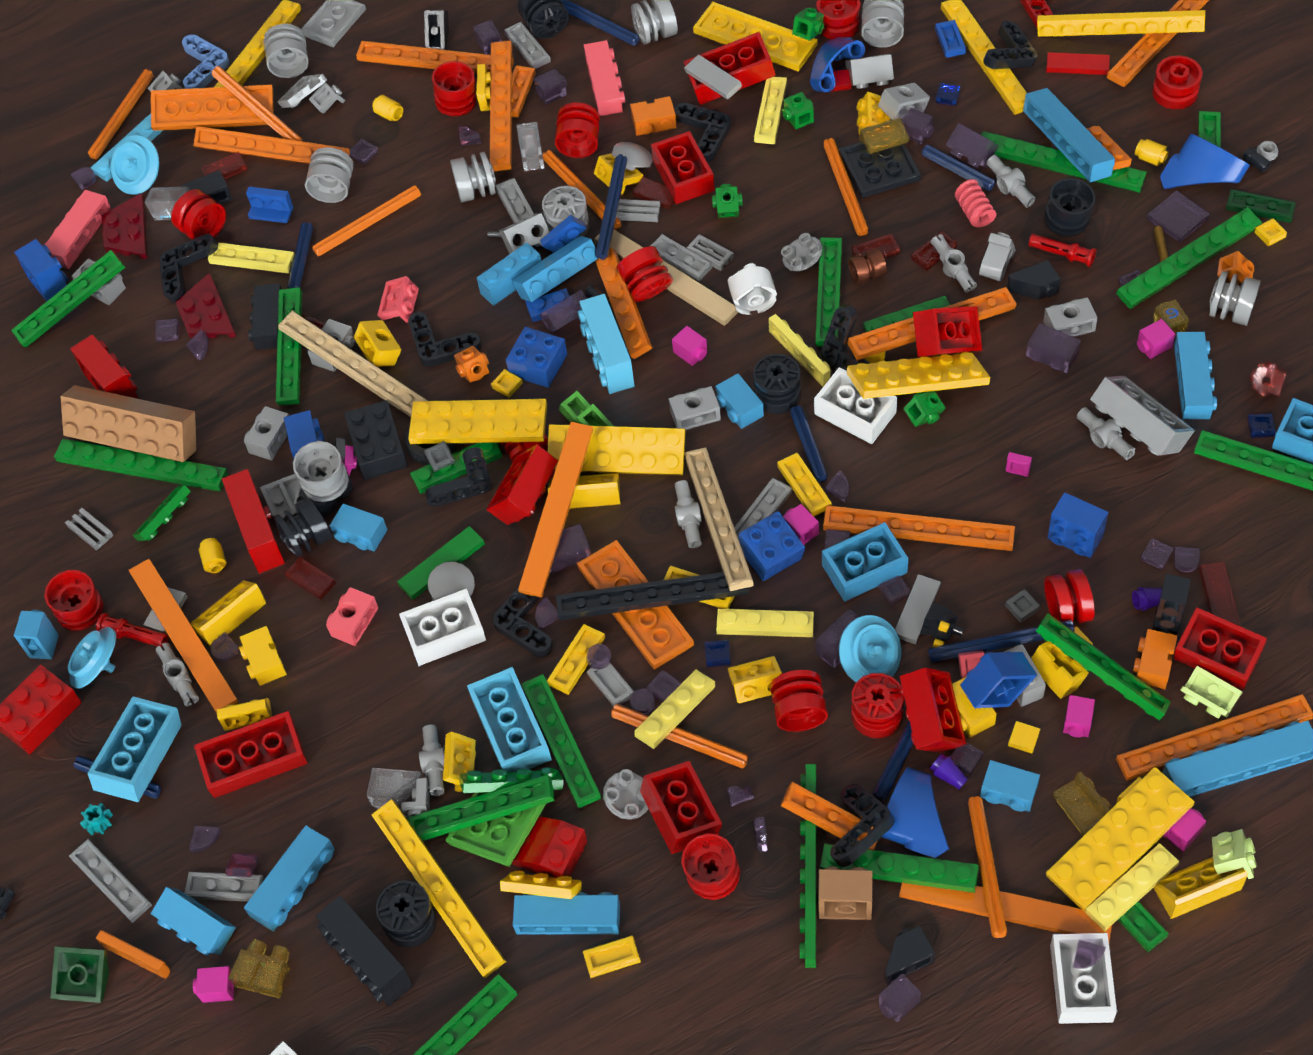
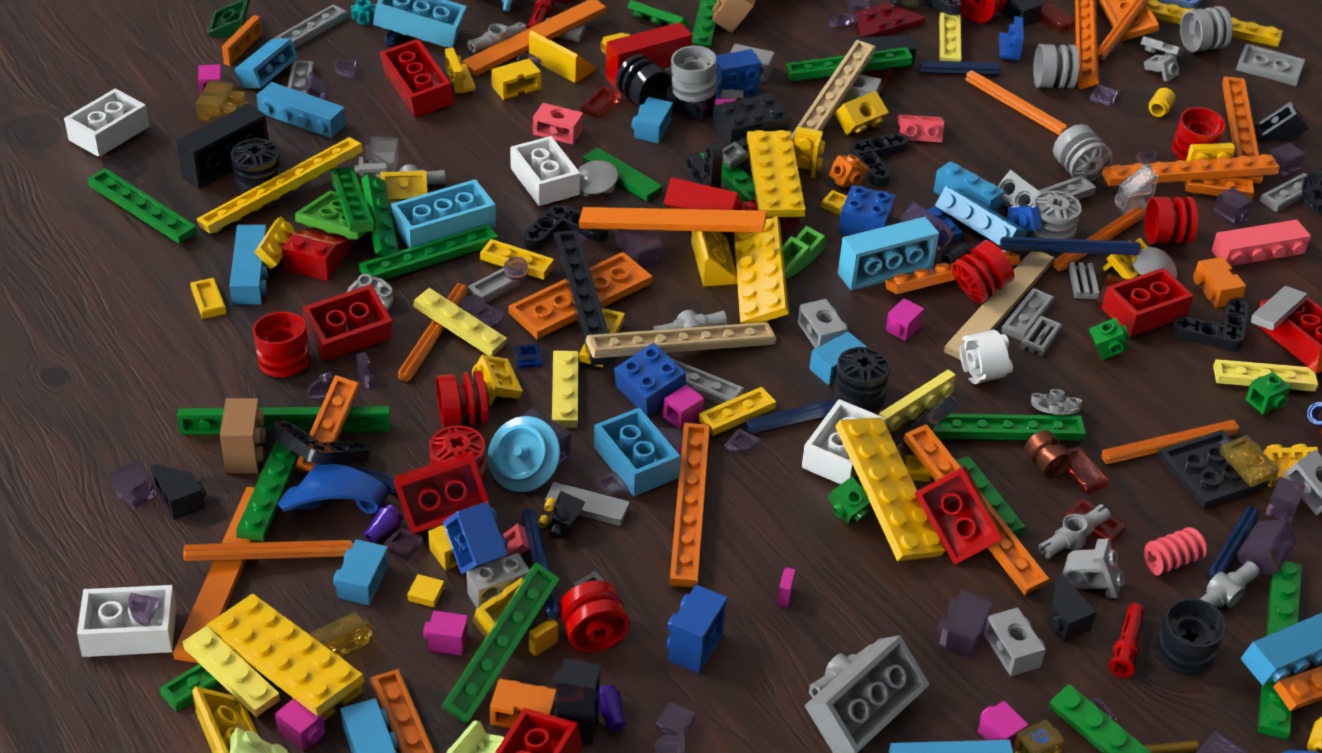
camera: 75 degrees right, 15 degrees down
none -> yellow bracket [794,127,826,179]

